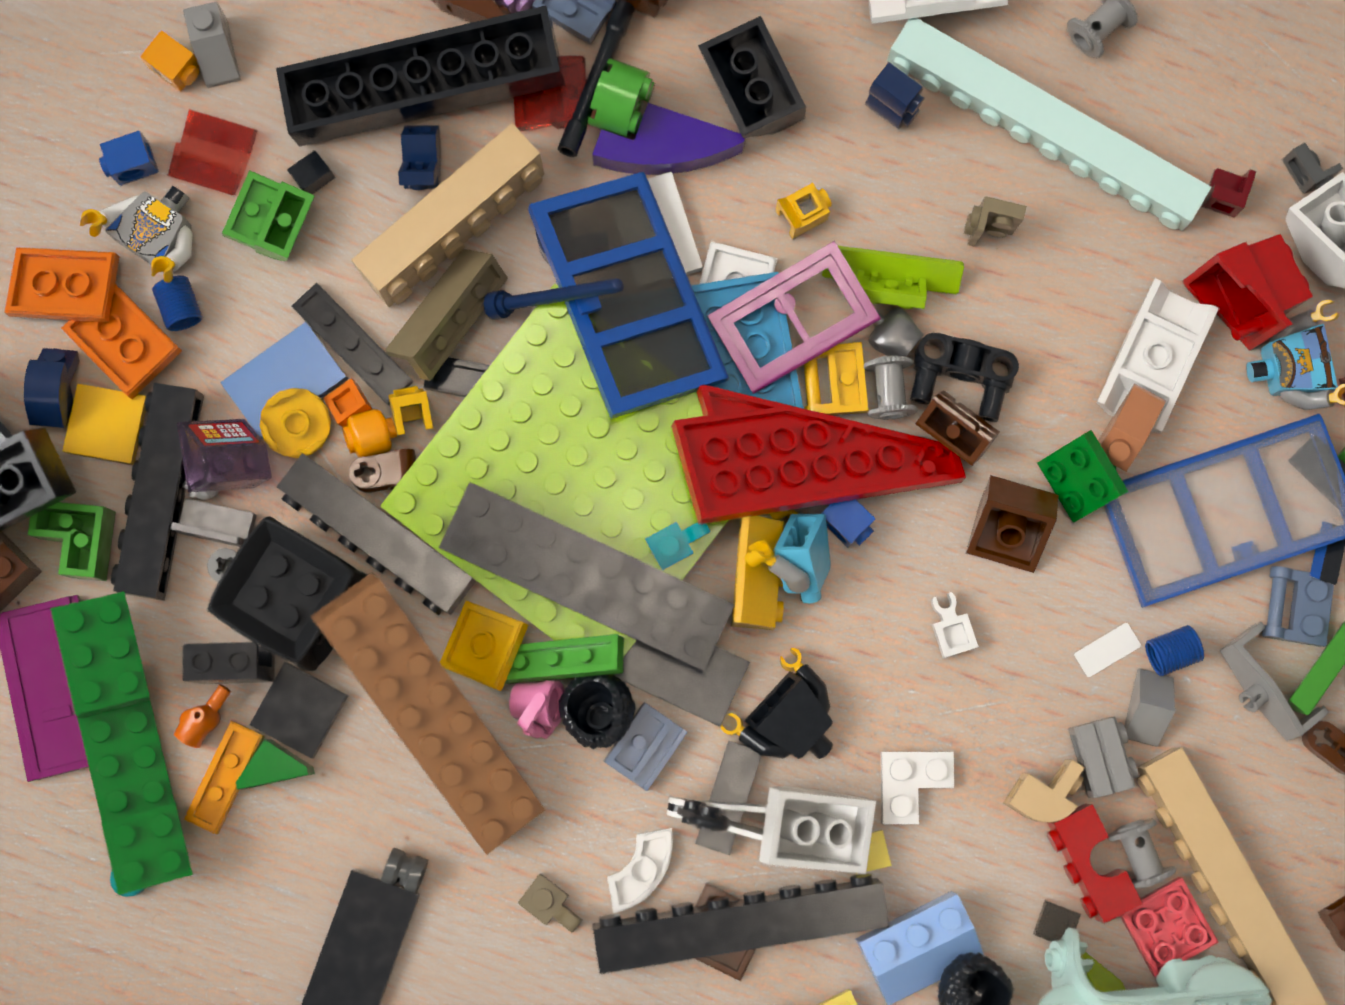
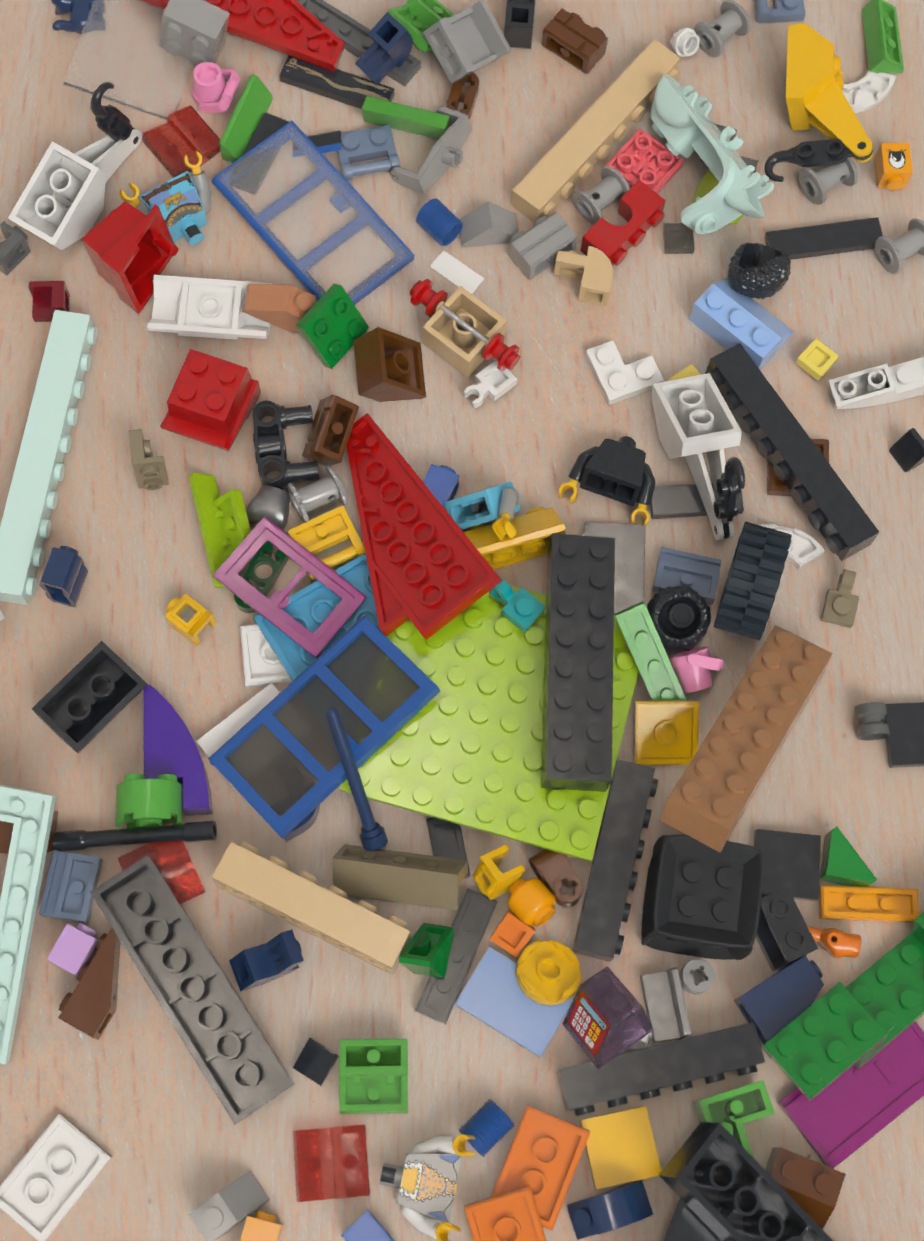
camera: 115 degrees left, 10 degrees down
none -> red piece [160,349,261,452]
none -> dark green beam [234,531,289,613]
none -> green slope [399,923,454,978]
none -> tan brick [410,279,520,378]
none -> black wheel [714,521,792,641]
none -> dark blue slope [734,956,824,1058]

